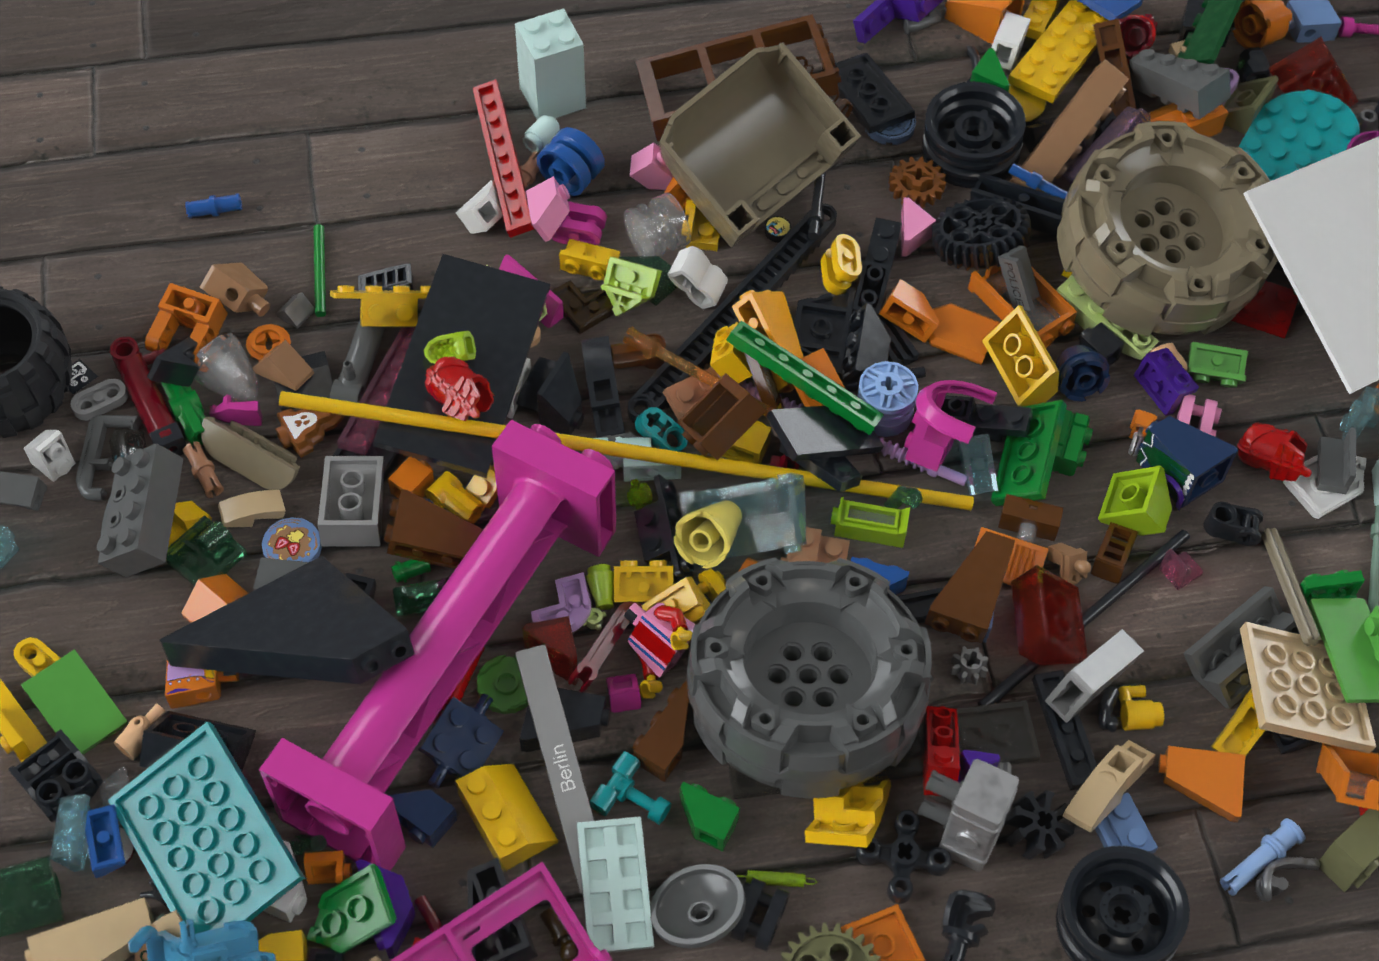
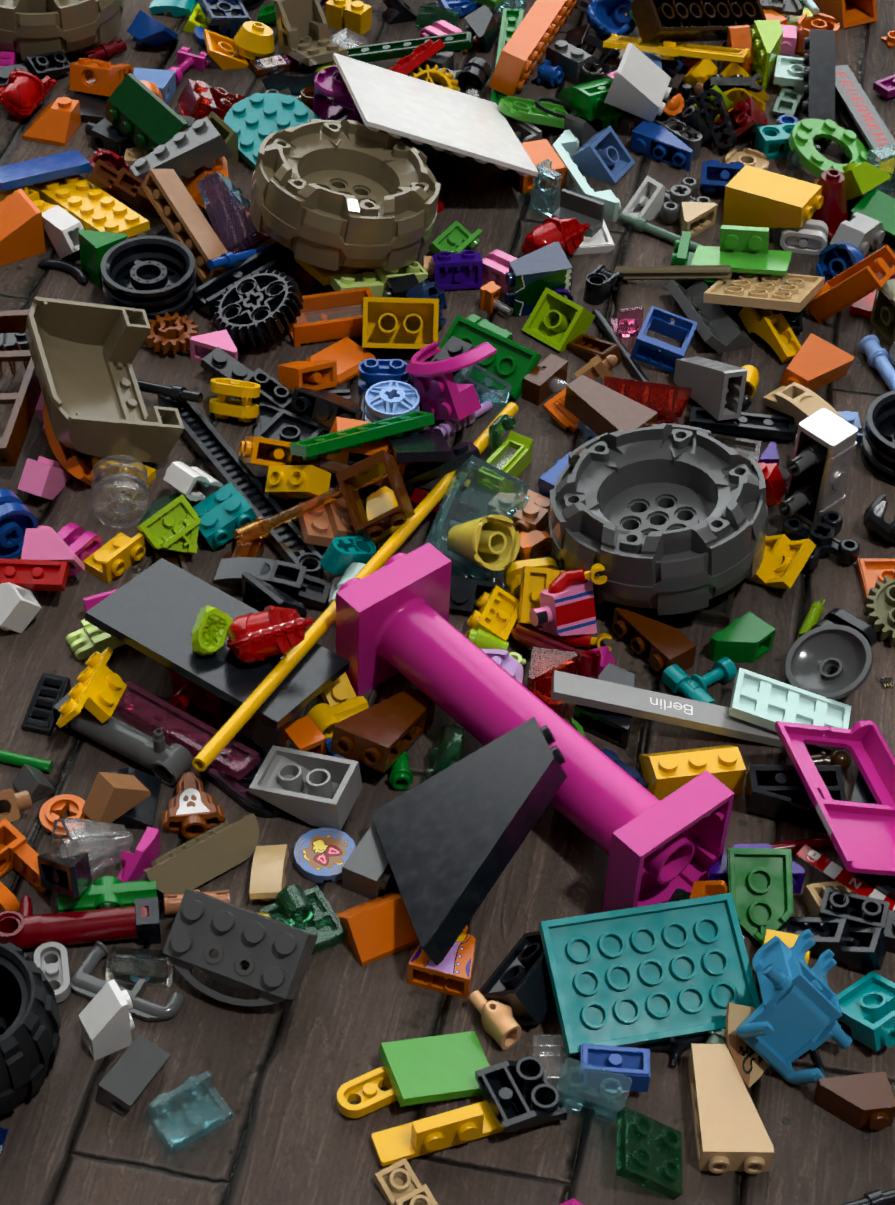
camera: 70 degrees left, 15 degrees down
dark grey panel [998,246,1040,311] -> none
none -> teal plate [193,482,259,551]
none -> blue brick [358,358,409,396]
none -> blue window [630,306,698,374]

